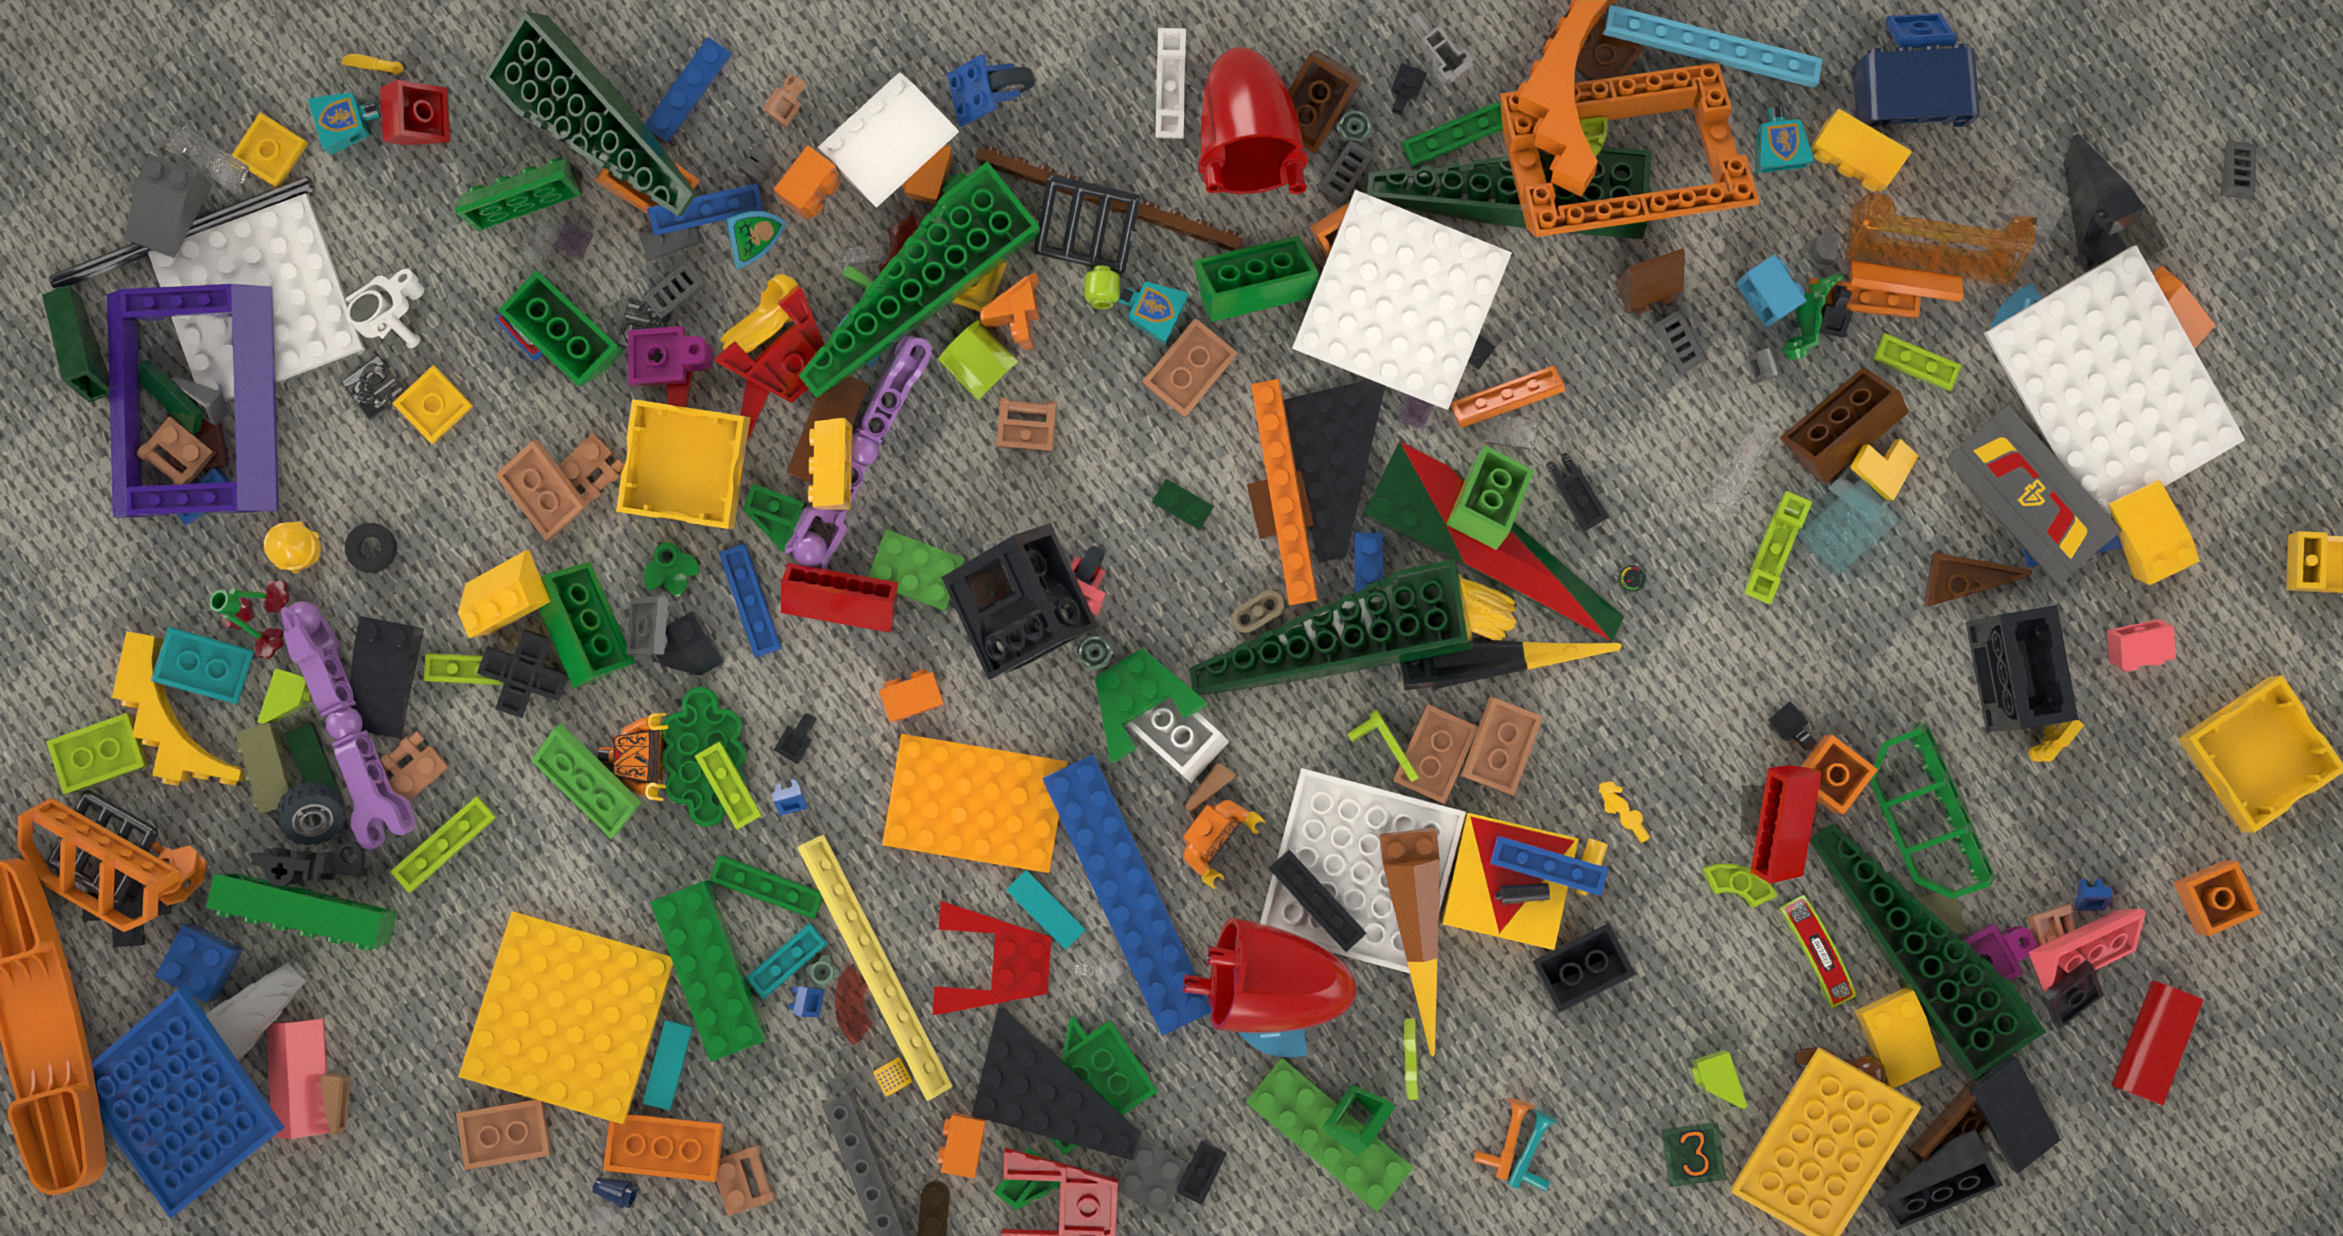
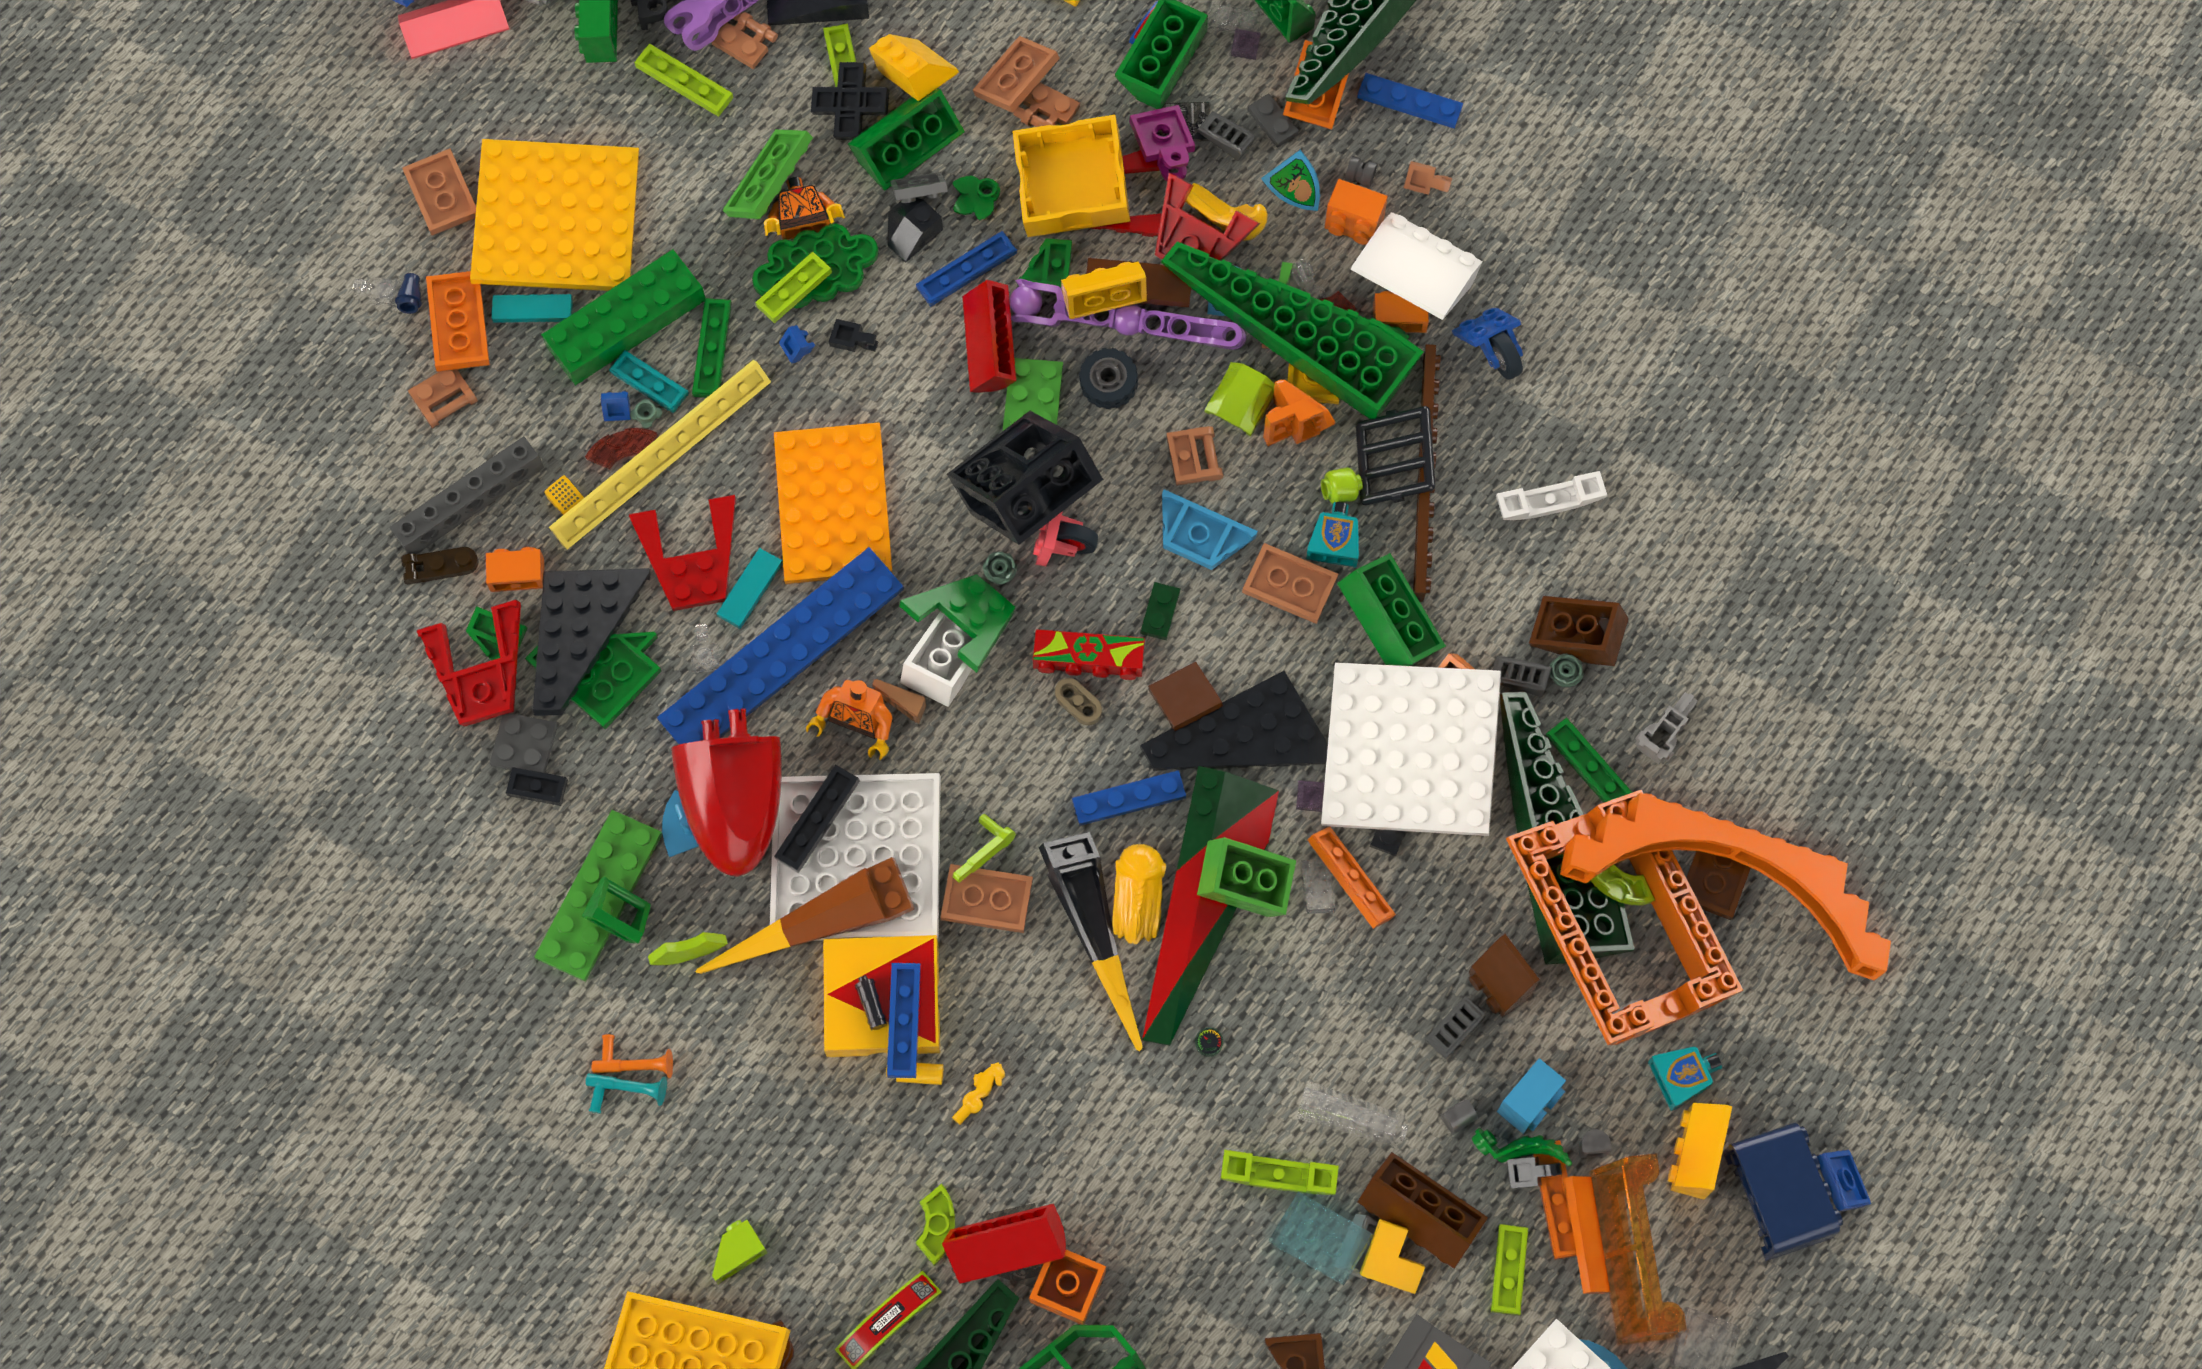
camera: 80 degrees right, 15 degrees down
medium nougat slope [320,1073,351,1135] -> none
blue plate [647,183,764,236] -> none
orange brick [879,669,945,723] -> none
dark green wedge [1189,559,1474,695] -> none
red windscreen [1198,47,1308,194] -> none
orange plate [1251,379,1318,605] -> none
black plate [1391,63,1427,116] -> none
nougat plate [1461,697,1543,796] -> none
black slope [1532,923,1636,1015] -> none
black hinge [1546,452,1609,532] -> none
medium azure plate [1602,5,1823,88] -> none
clear green tile [1660,1122,1726,1187] -> none
black plate [1768,701,1817,751] -> none
none -> red brick [1033,629,1145,680]
none -> black wheel [1079,348,1138,409]
none -> dark azure wing [1162,489,1258,570]

